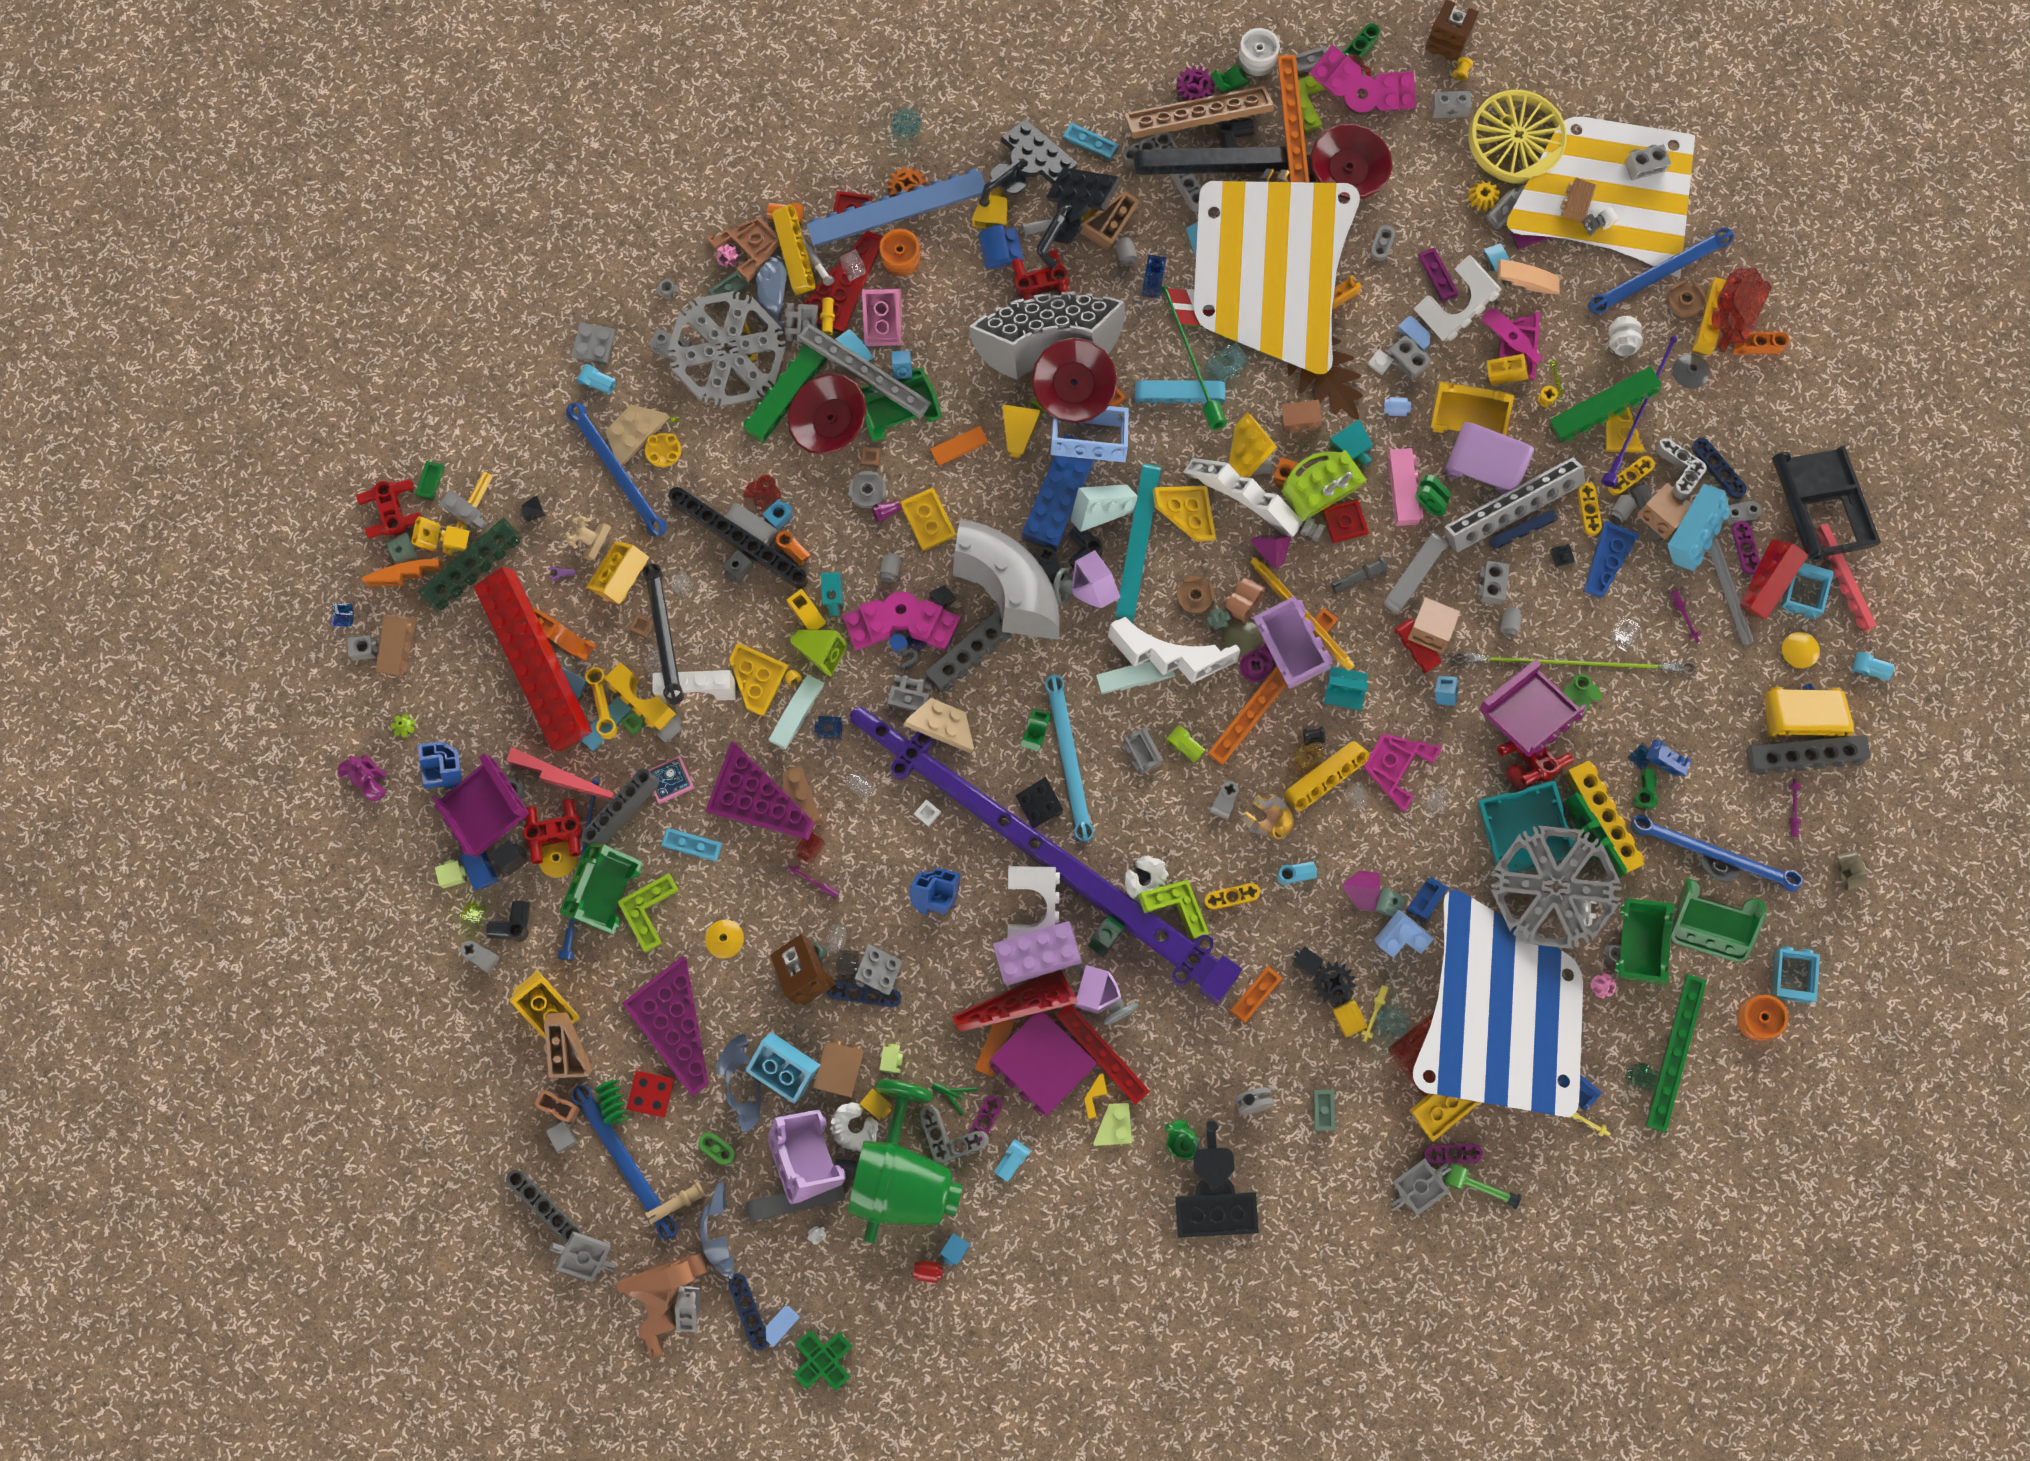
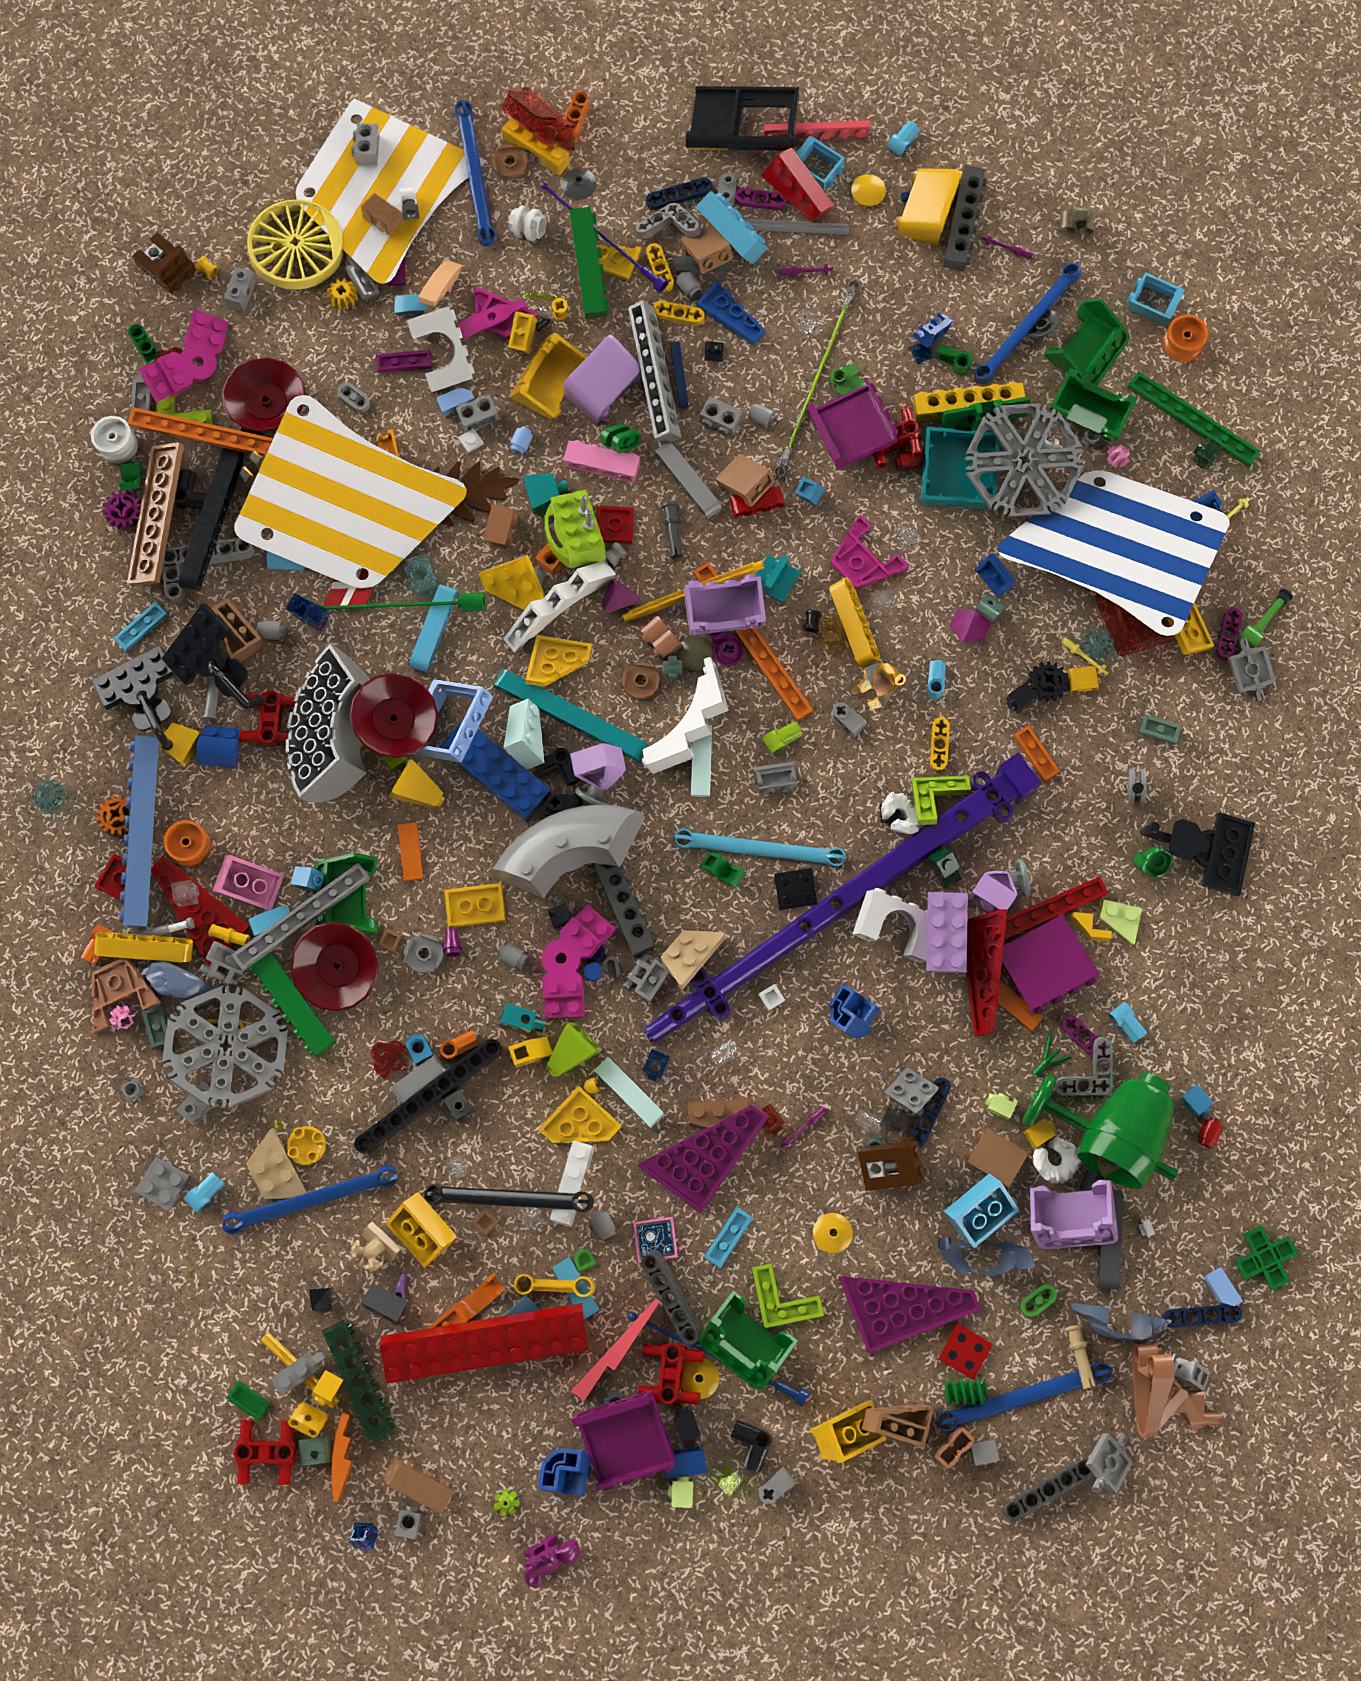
camera: 75 degrees left, 0 degrees up
yellow arch [605,662,676,730] -> none
light blue brick [1374,910,1434,958] -> none
none -> dark grey hinge [361,1283,408,1325]
none -> arm [535,305,551,332]

